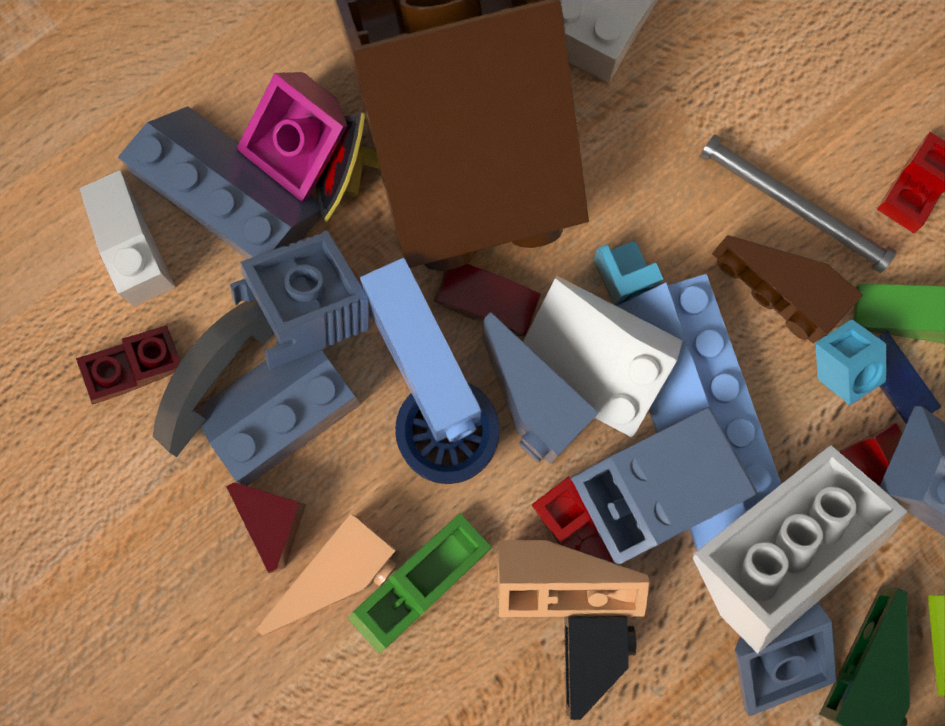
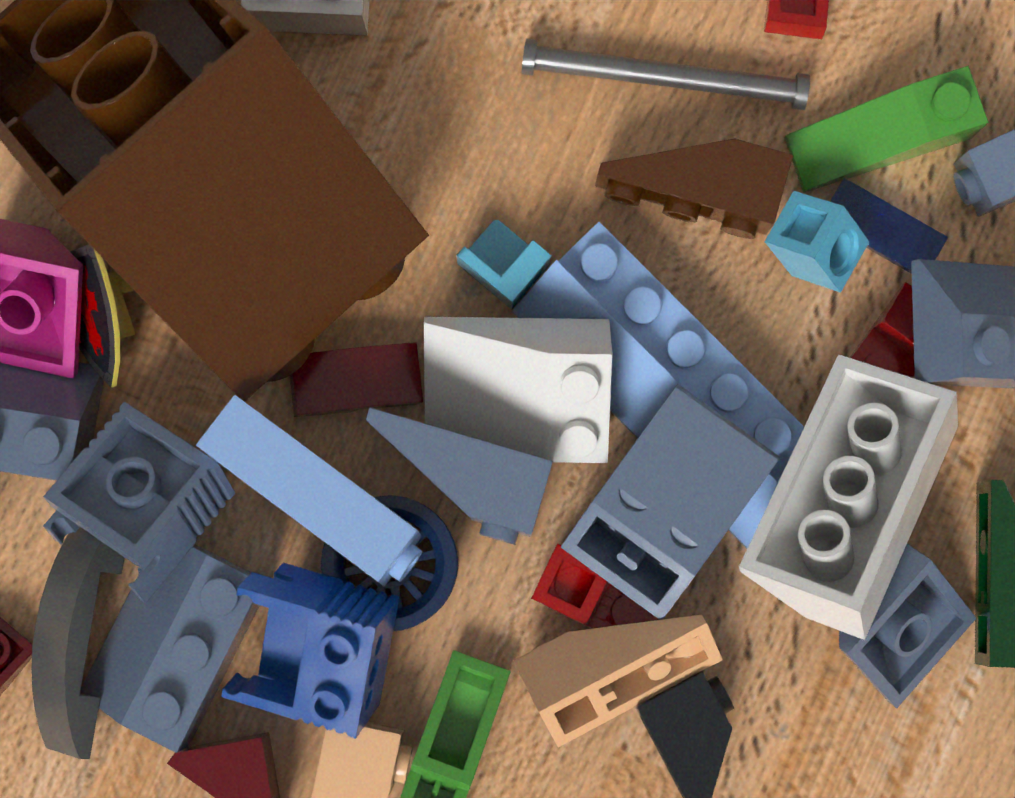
camera: 25 degrees left, 5 degrees up
none -> blue piece [221,562,400,739]

